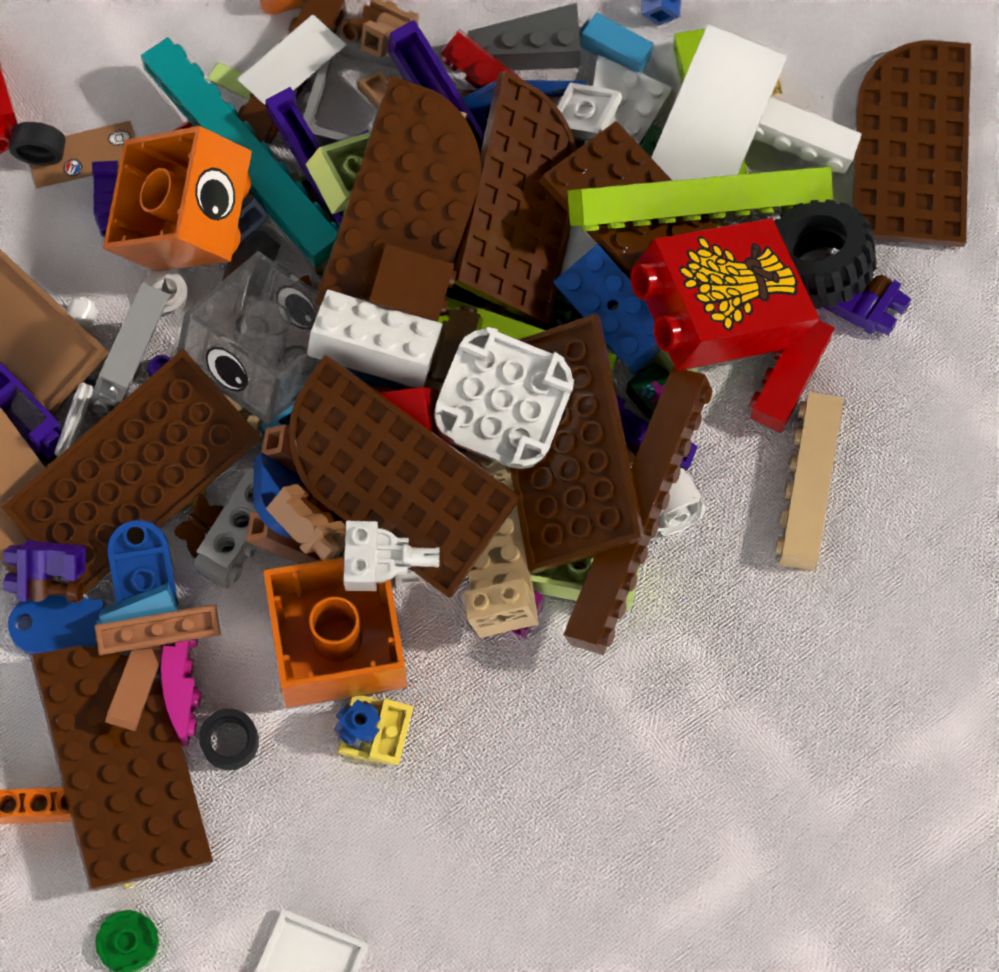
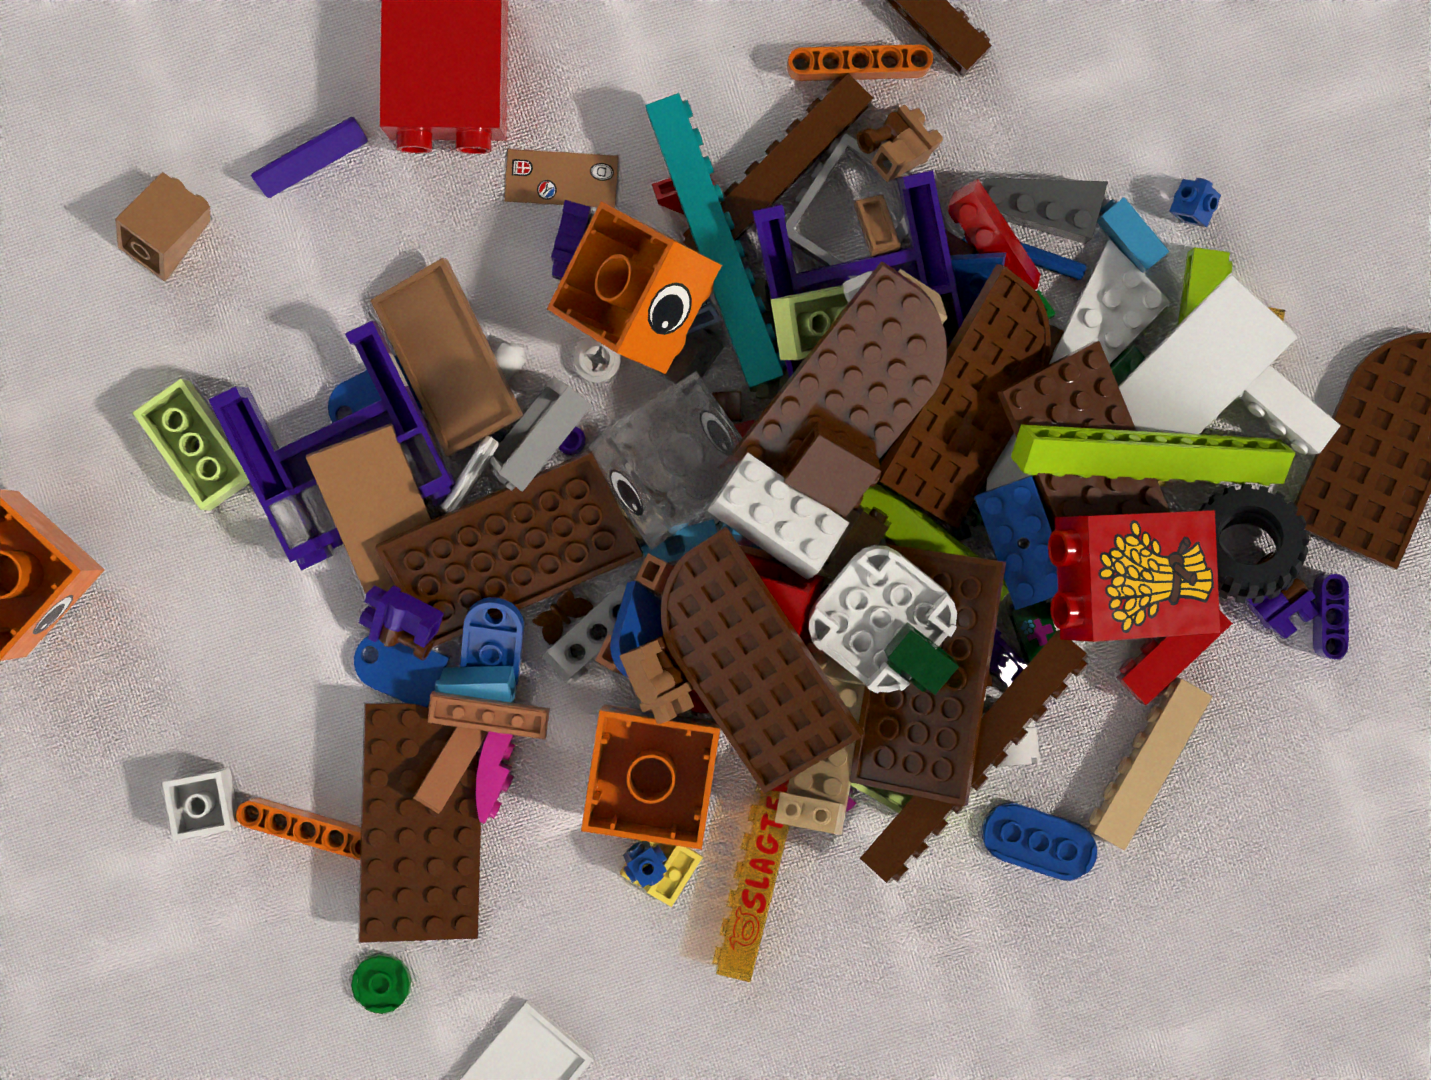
camera: 20 degrees right, 20 degrees up
black tyre [9,122,66,166] -> none
black tyre [199,709,259,770] -> none
yellowish green sticker [208,62,251,100] -> none
white sticker [237,15,347,105] -> none
white brick [344,521,439,591] -> none
white tile [557,83,622,139] -> none
none -> clear yellow brick [712,780,790,983]
none -> dark green brick [884,622,959,695]
none -> blue tile [982,802,1097,881]
none -> dark purple beam [1313,573,1349,660]

